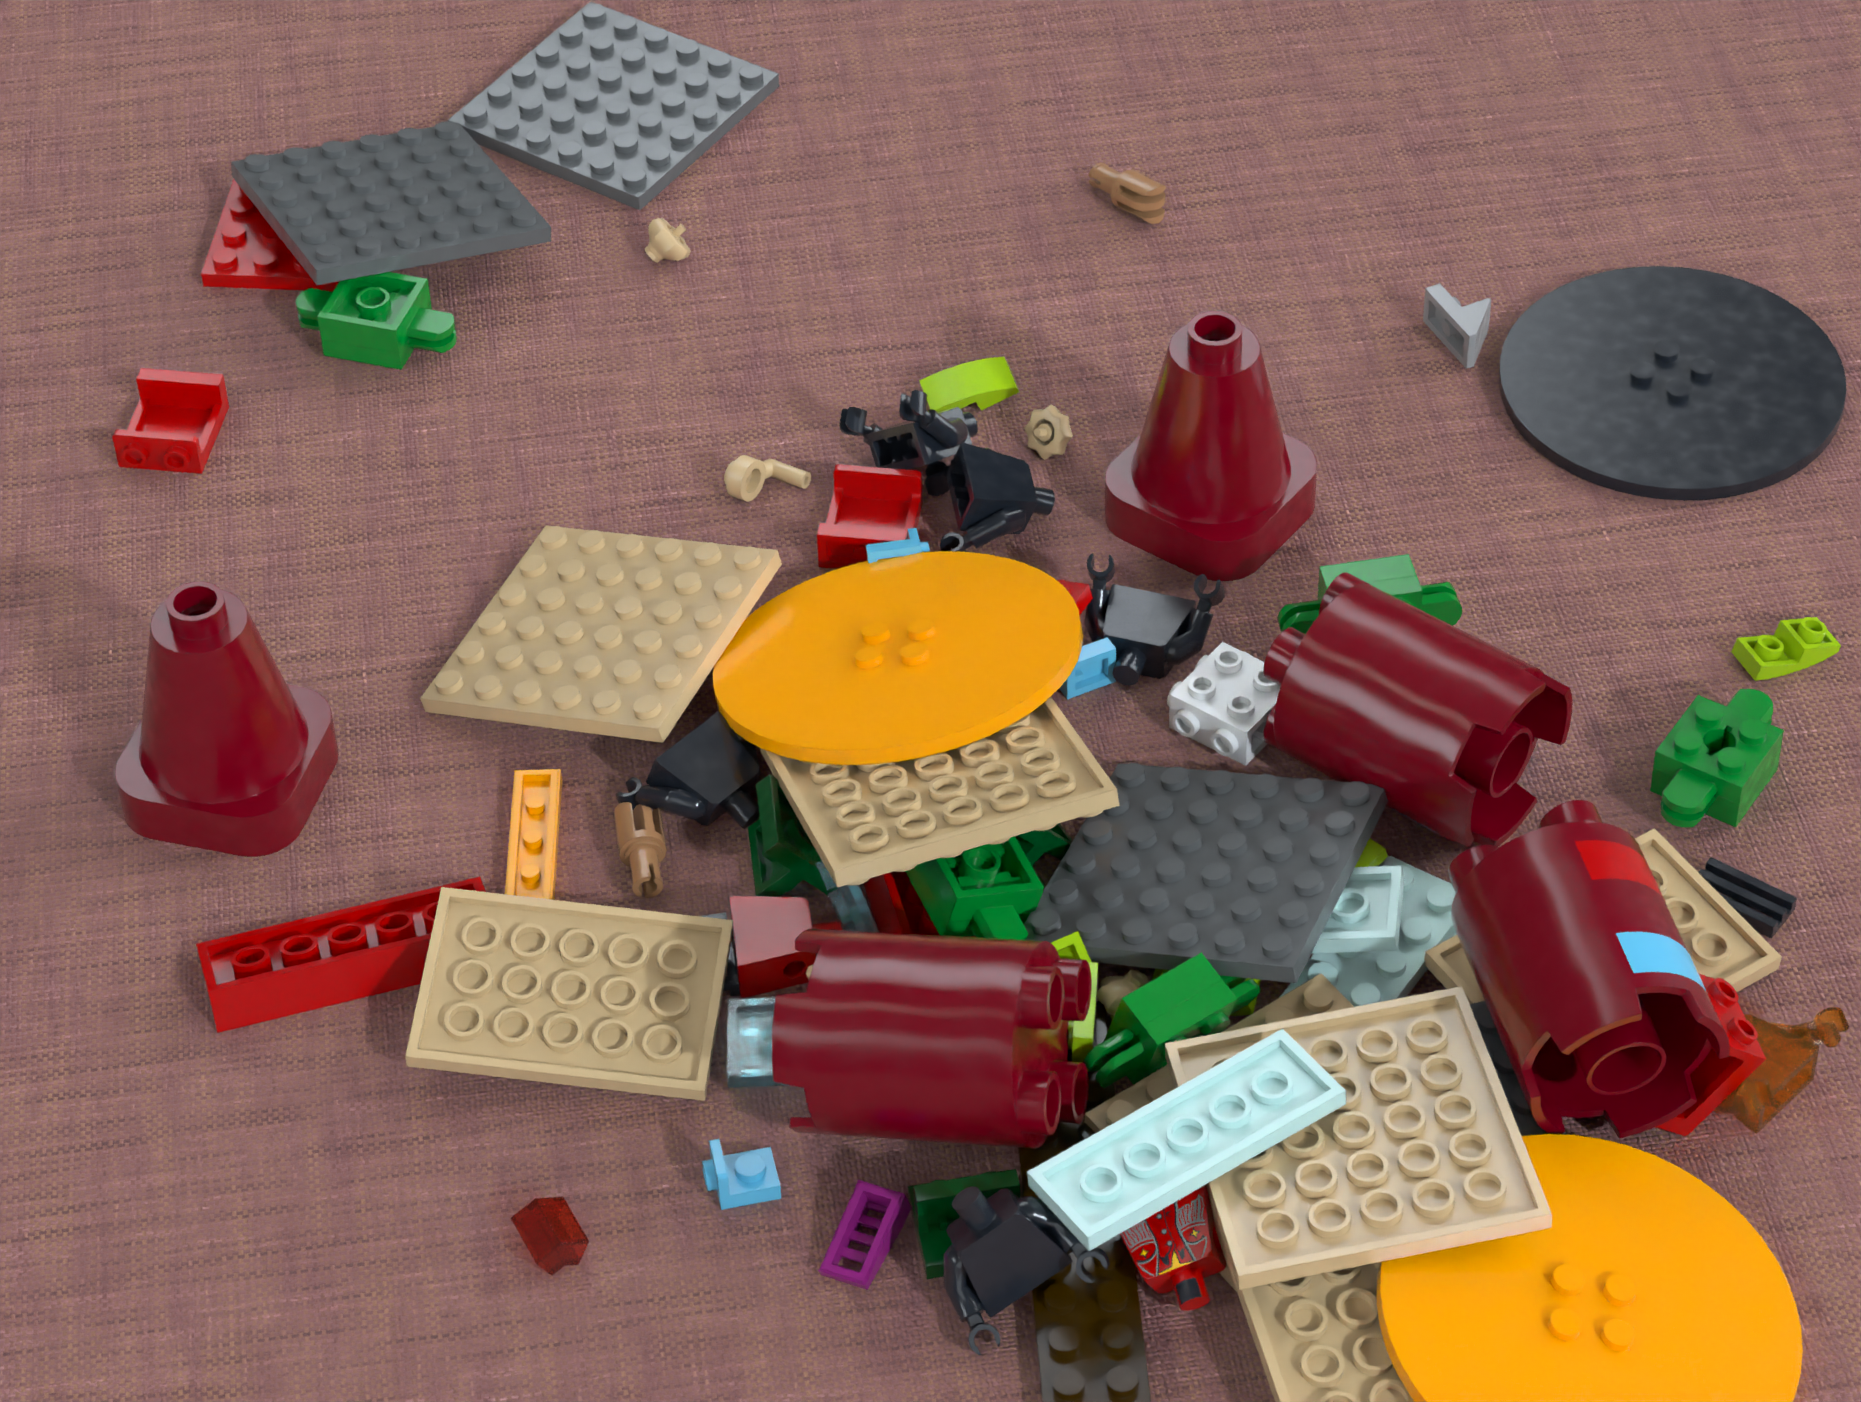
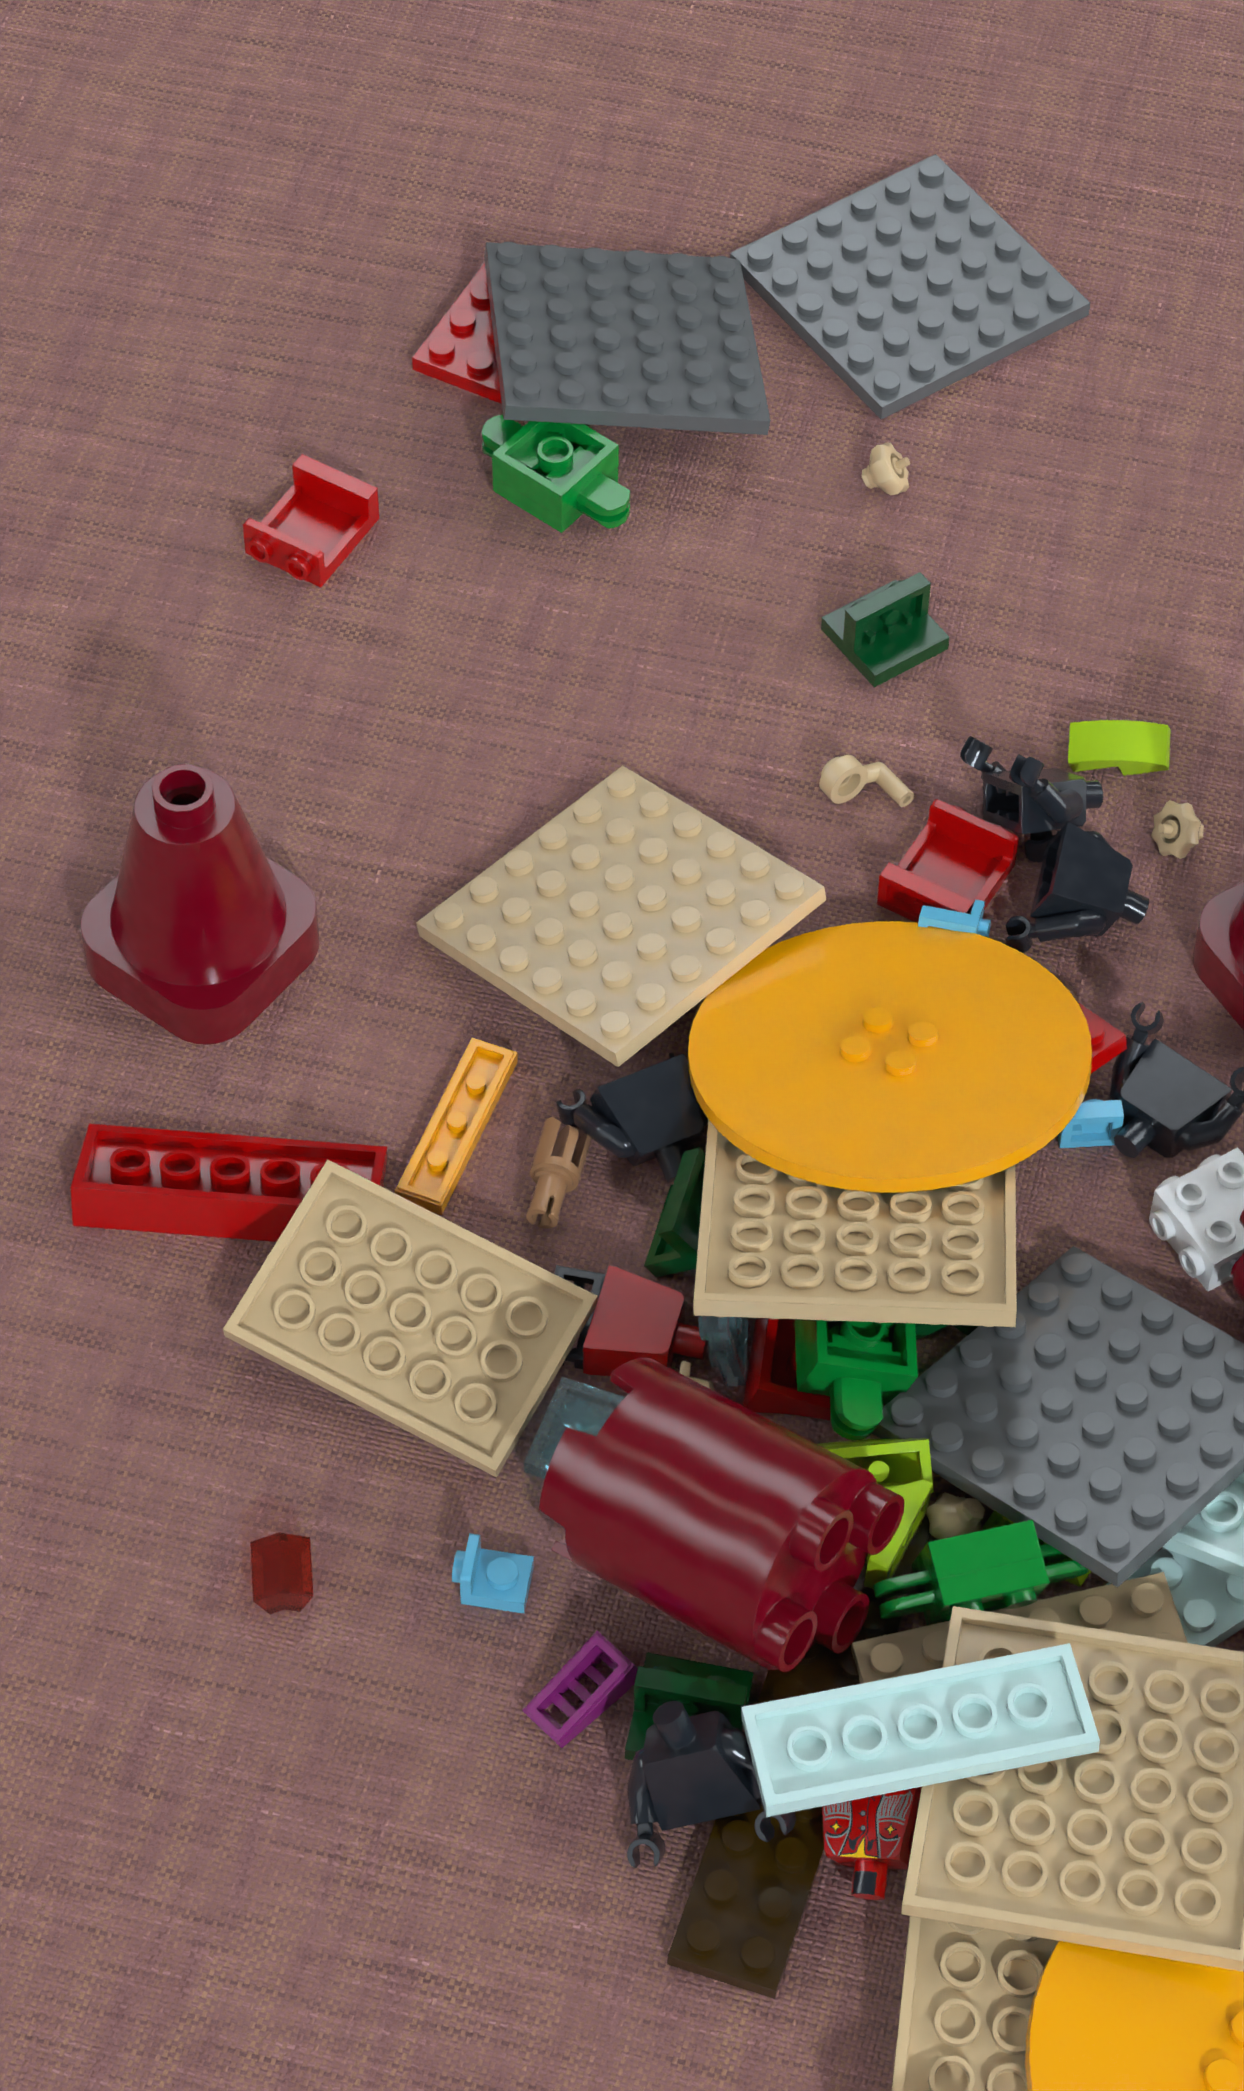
camera: 20 degrees right, 10 degrees up
none -> dark green bracket [821,572,950,687]

